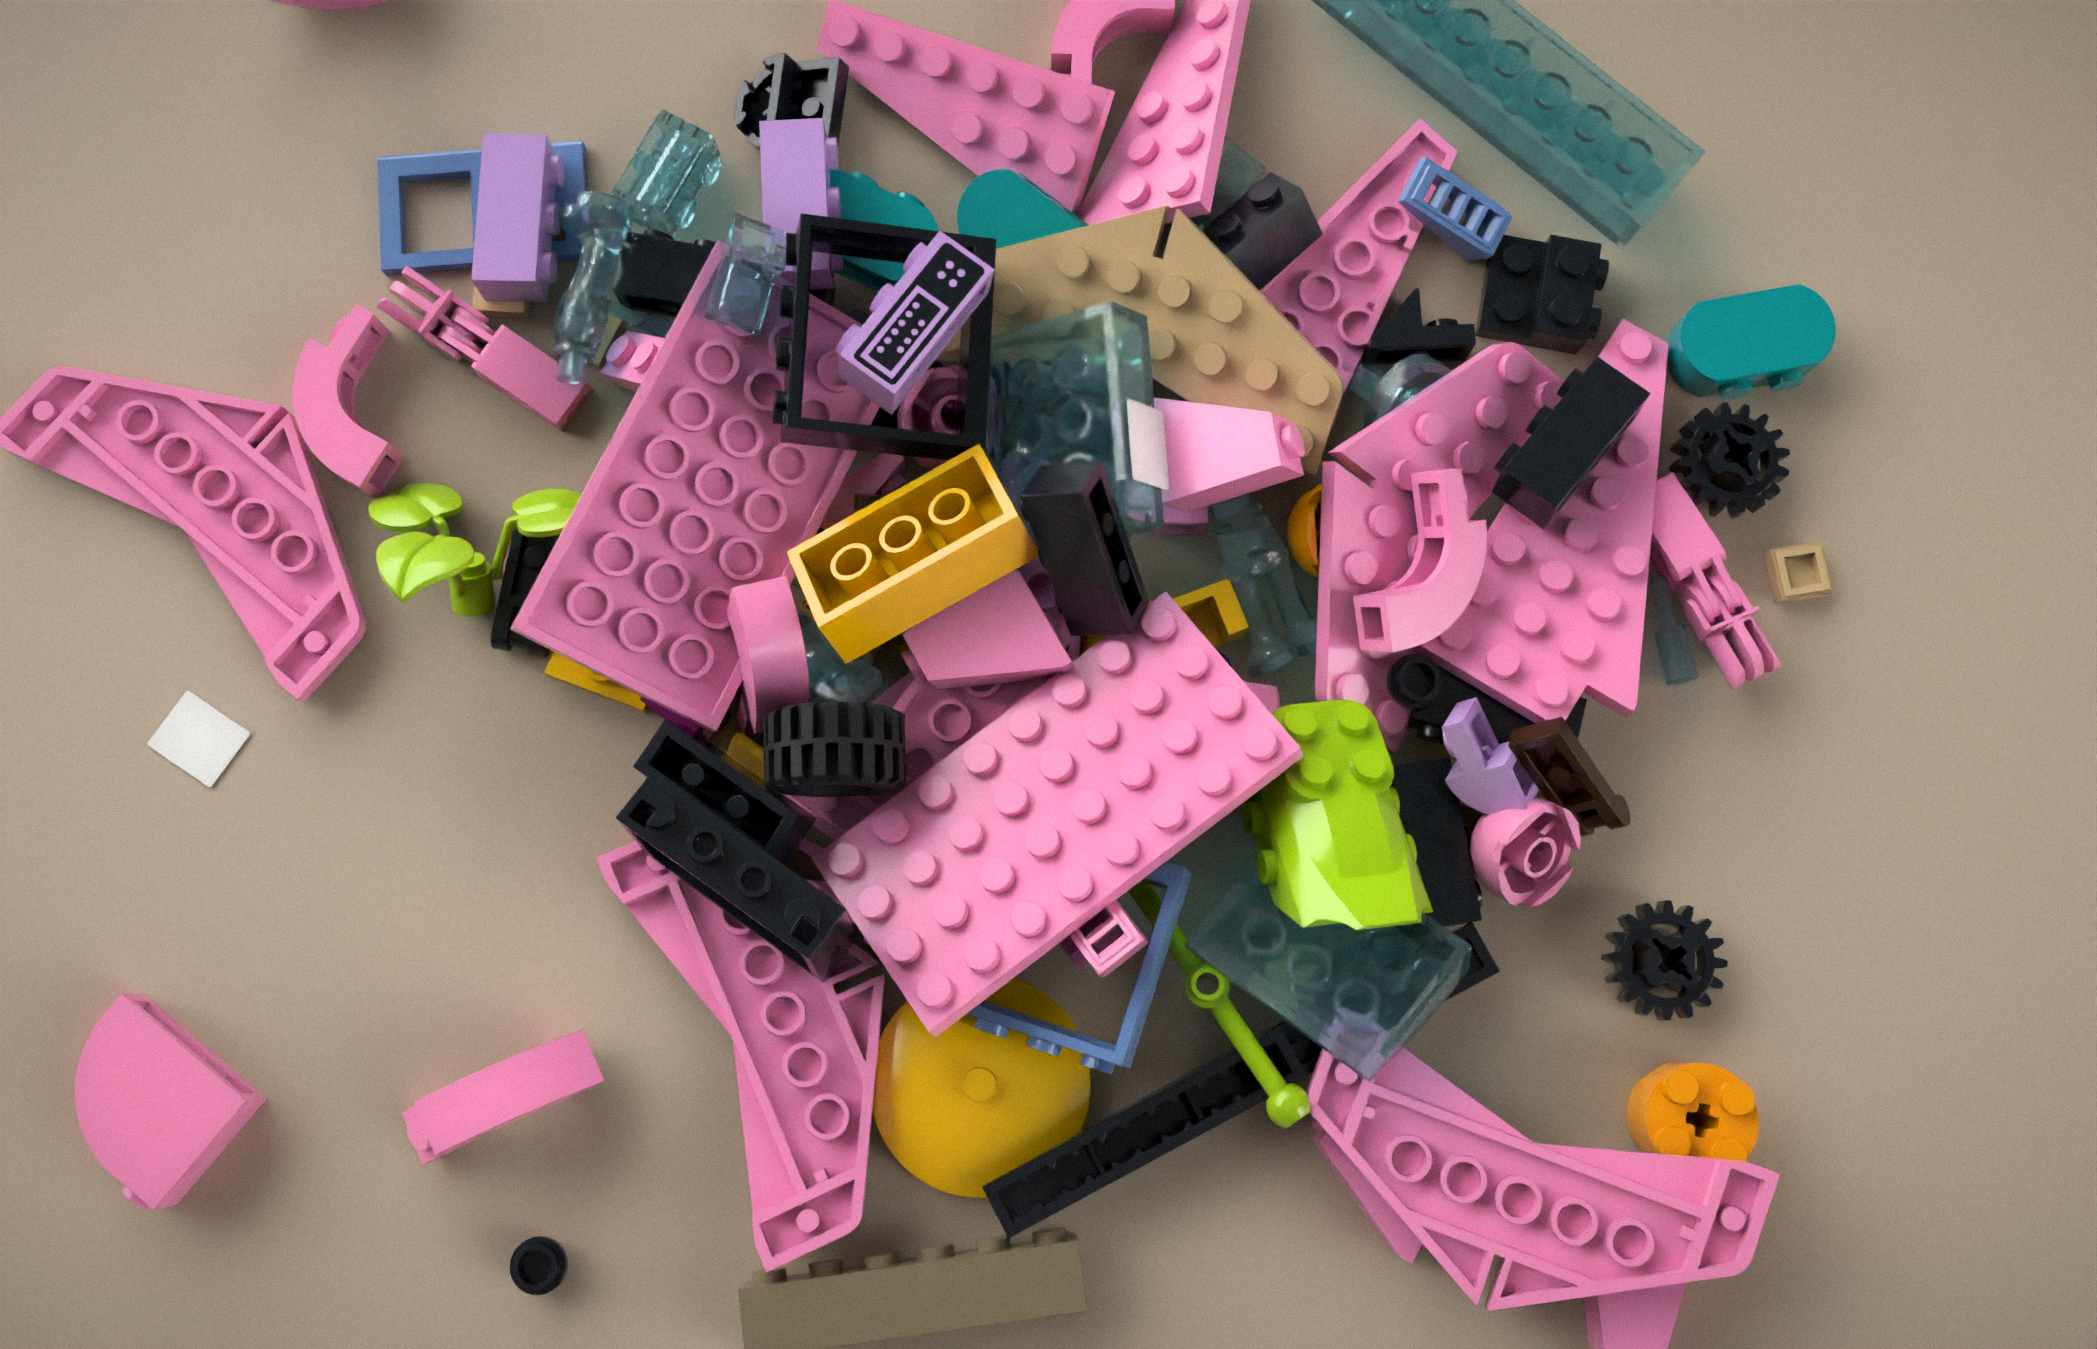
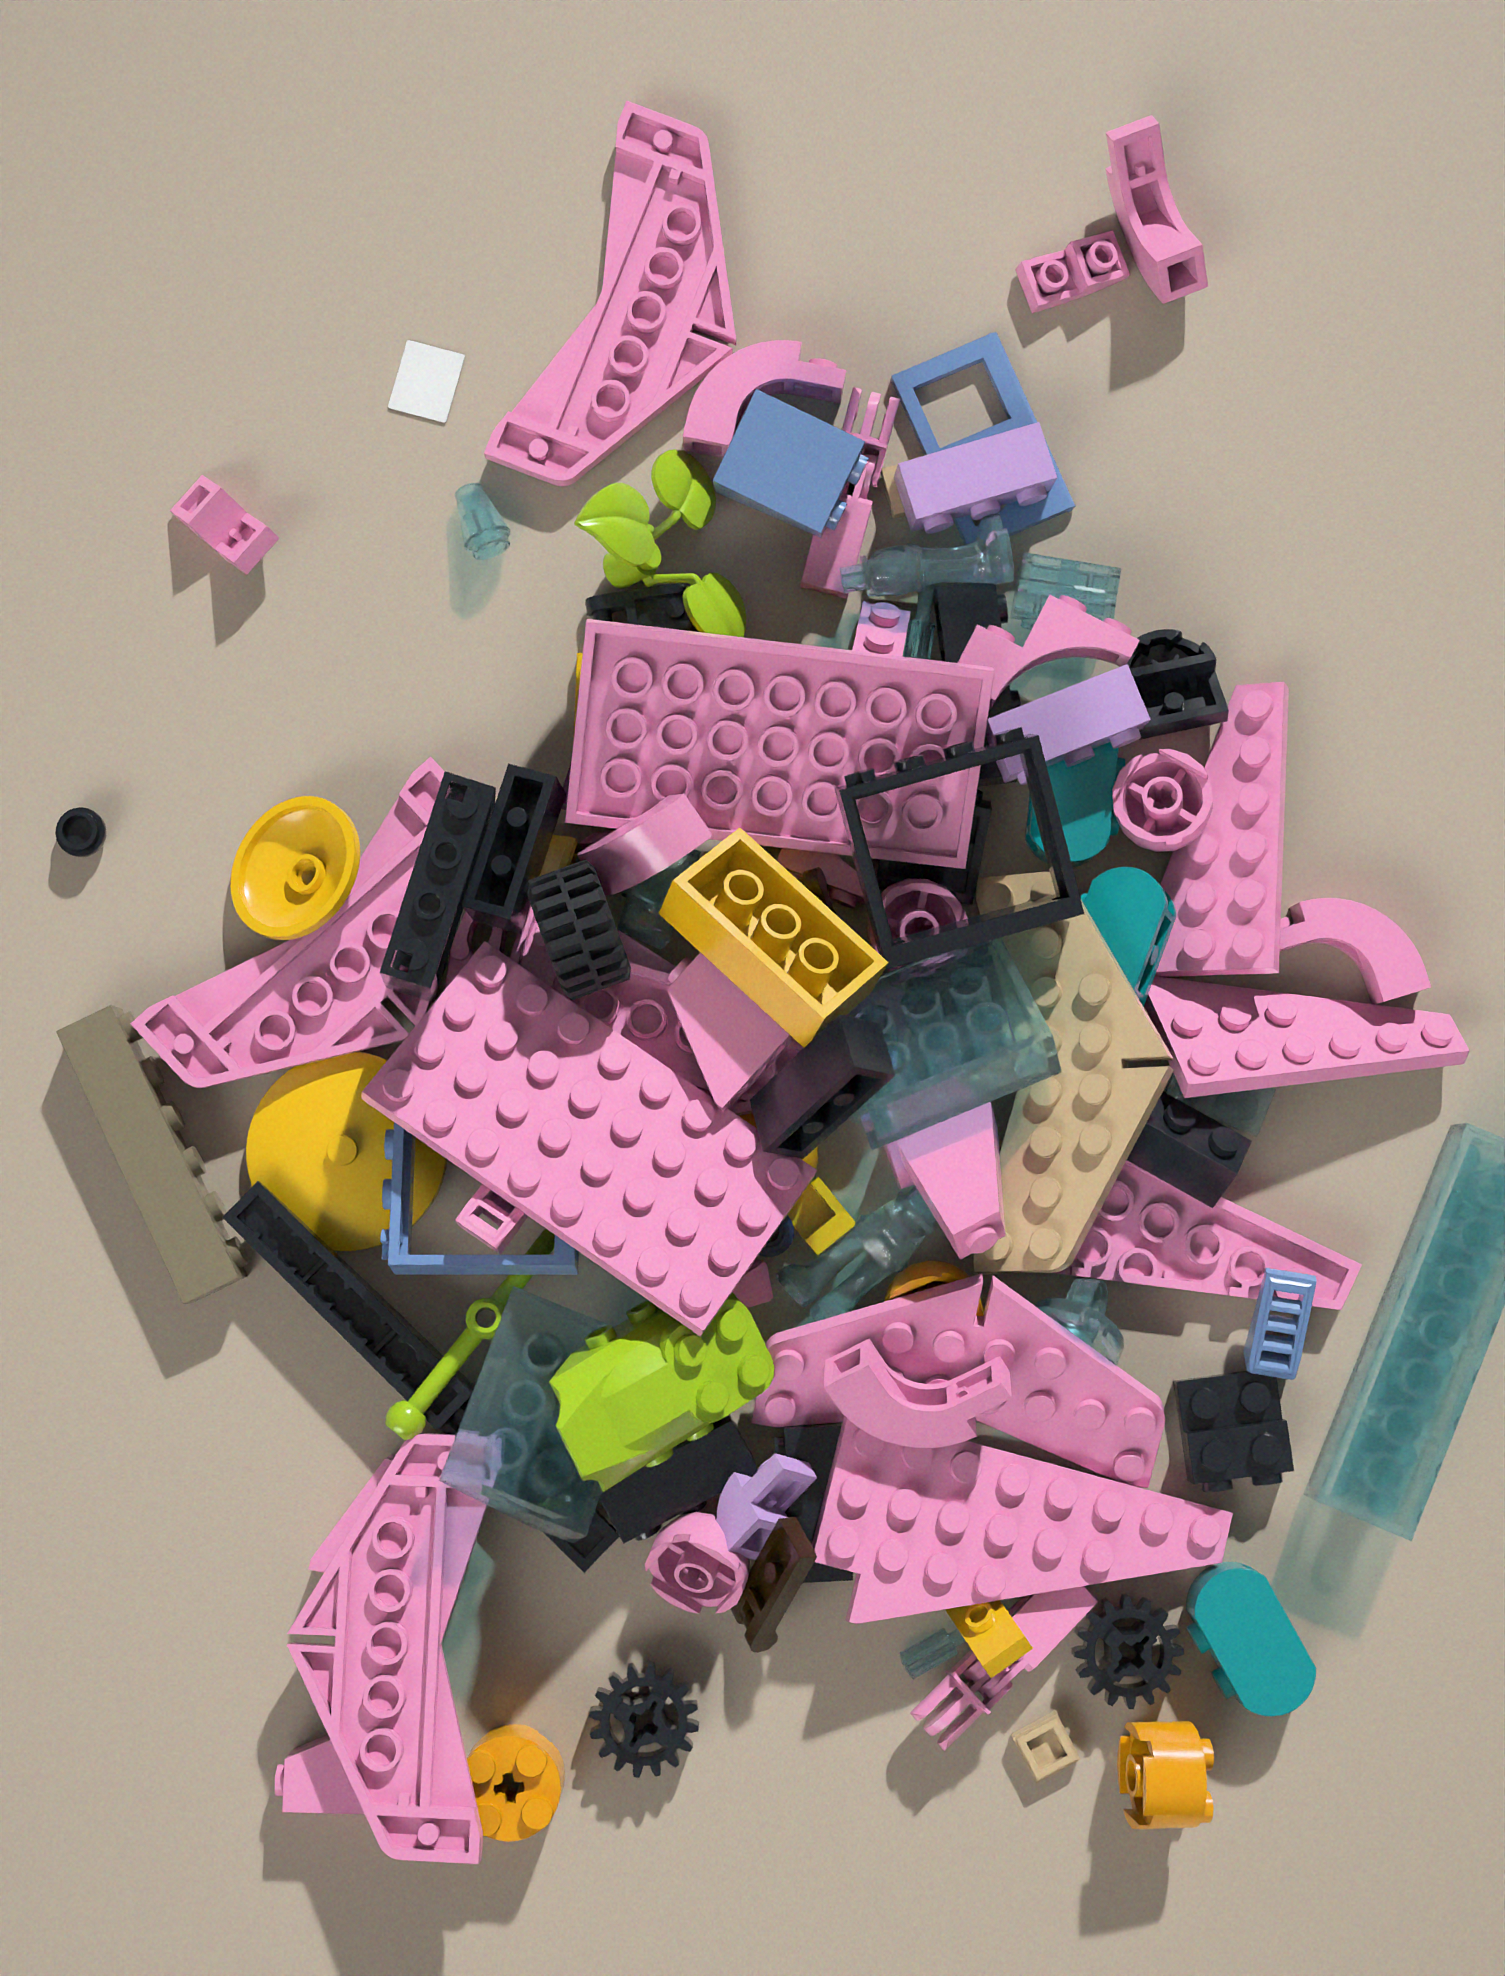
camera: 70 degrees right, 5 degrees up
bright pink brick [75,994,267,1210] -> none
bright pink arch [402,1030,604,1165] -> none
clear light blue slope [704,212,787,336] -> none
lavender brick [836,231,994,415] -> none
white sticker [1127,398,1170,491] -> none
black slope [1362,288,1476,365] -> none
black plate [1386,654,1442,709] -> none
black brick [1492,356,1651,529] -> none
none -> bright pink slope [170,475,279,575]
none -> yellow dish [230,796,360,940]
none -> clear light blue cone [454,483,511,560]
none -> medium blue slope [713,389,869,538]
none -> yellow plate [945,1600,1033,1678]
none -> bright pink arch [958,595,1140,710]
none -> bright pink slope [1015,230,1130,313]
none -> bright pink cylinder [1112,749,1213,852]
none -> light orange brick [1117,1721,1214,1829]

